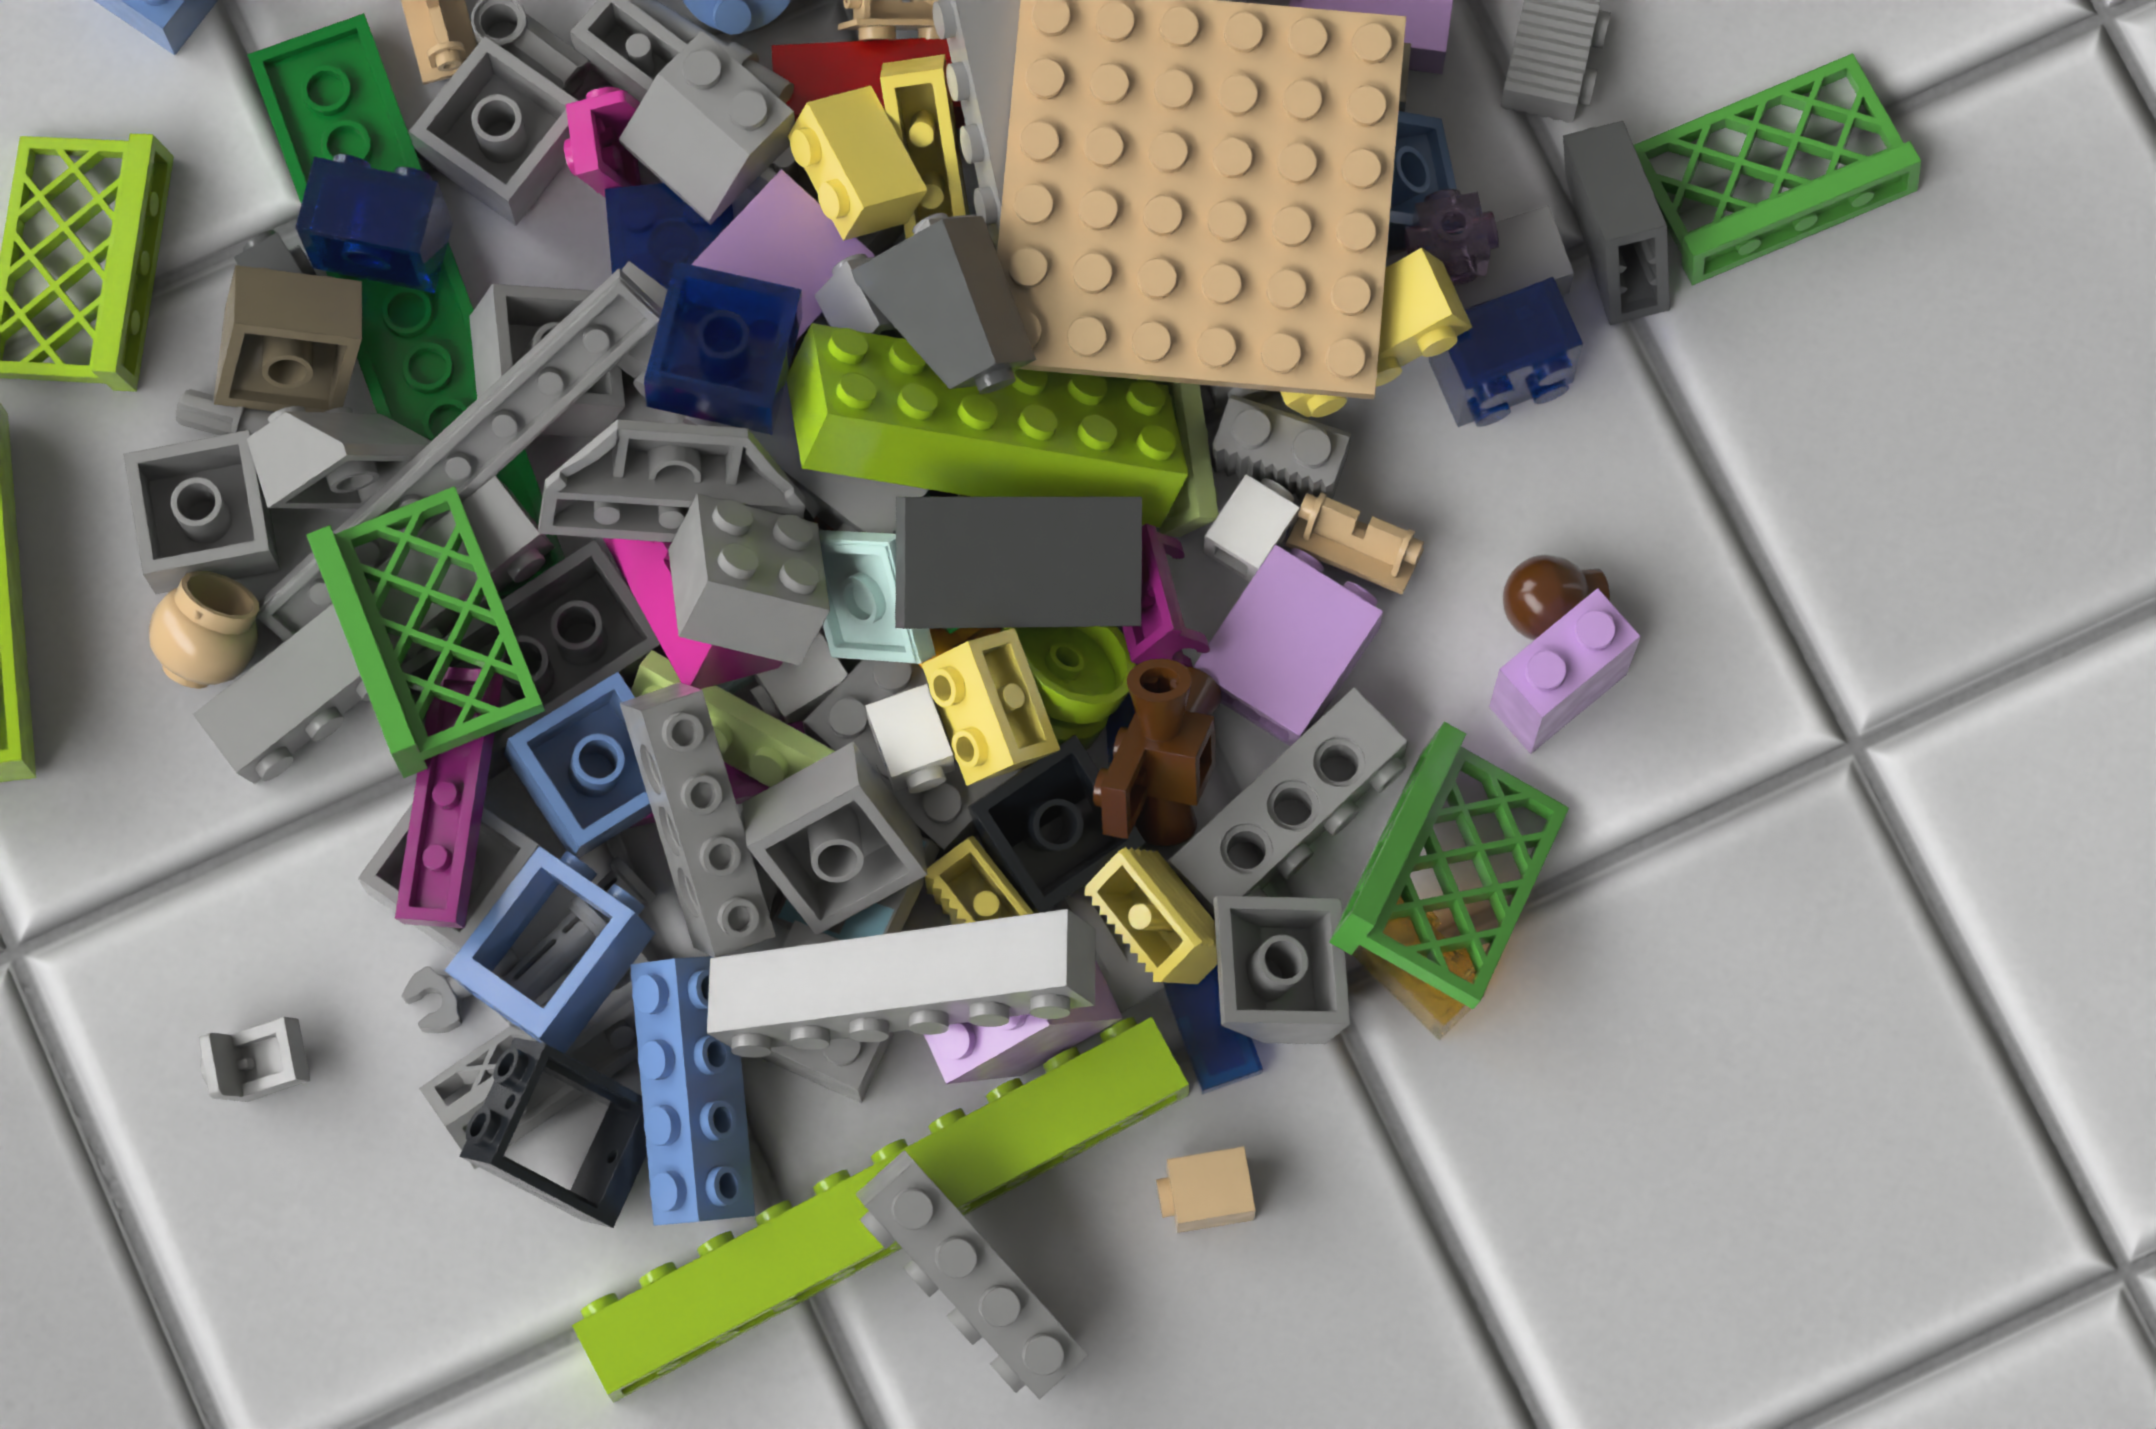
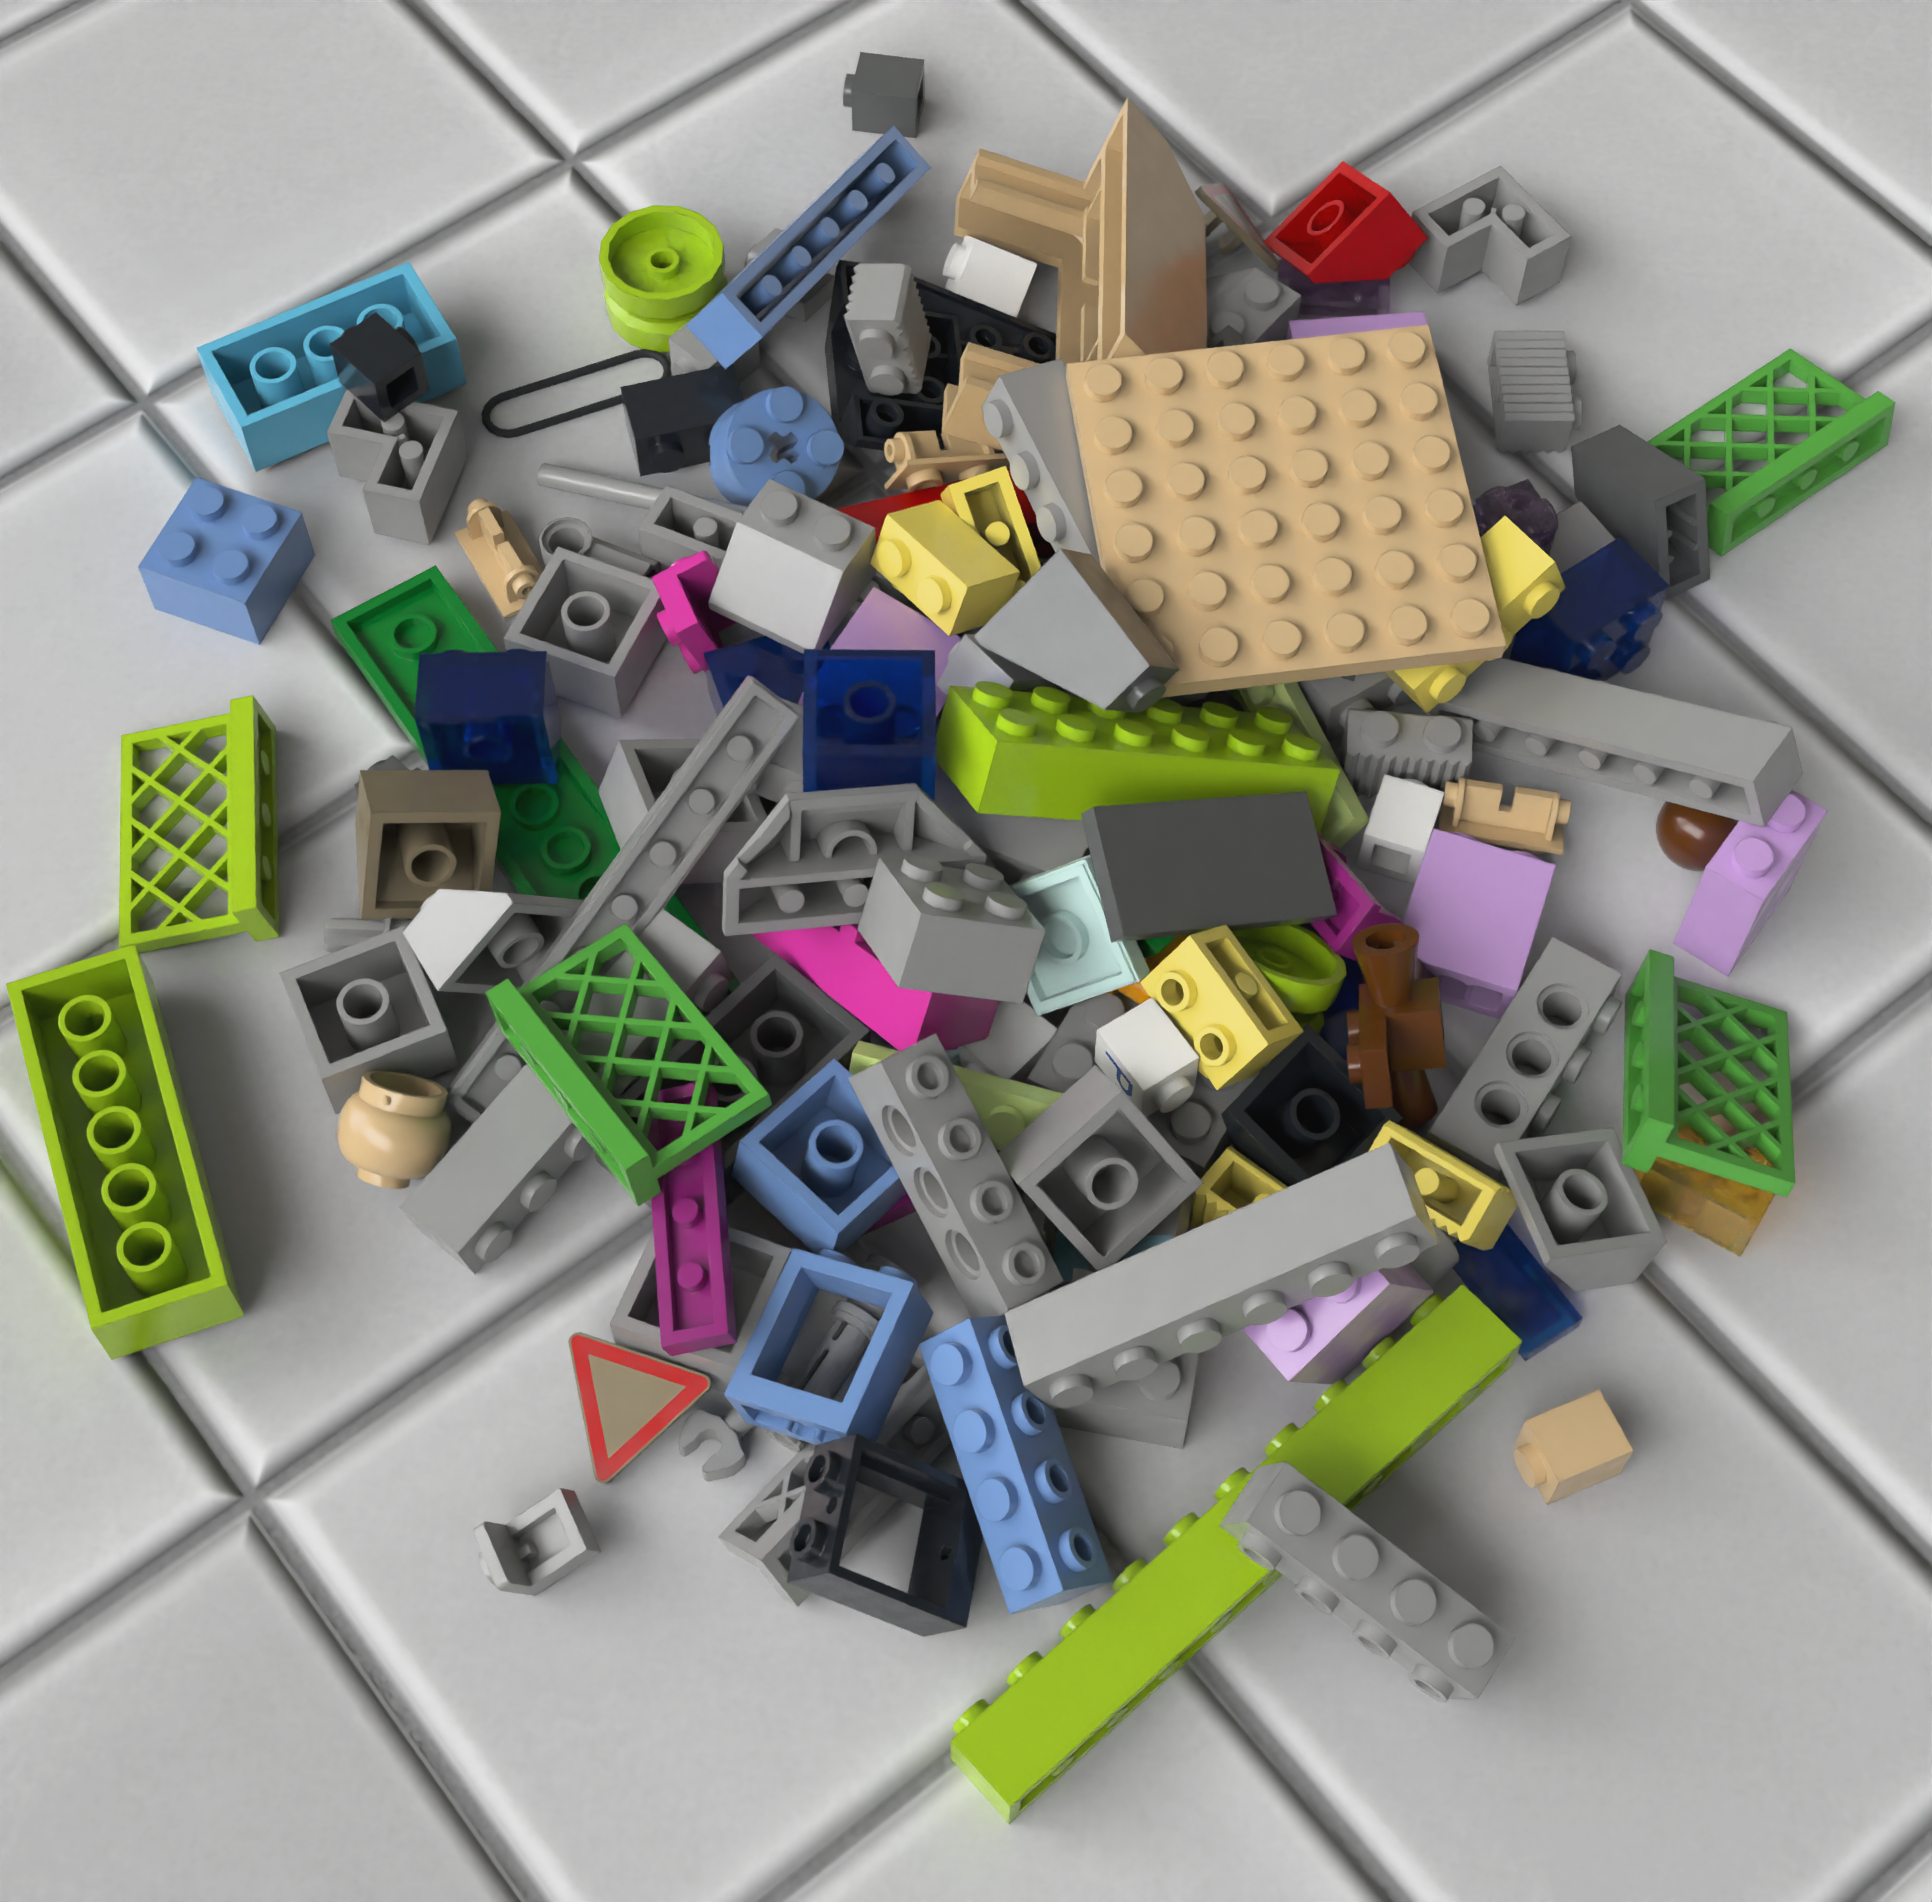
camera: 15 degrees left, 15 degrees down
none -> piece [568,1332,713,1483]
none -> light grey brick [1430,657,1803,827]

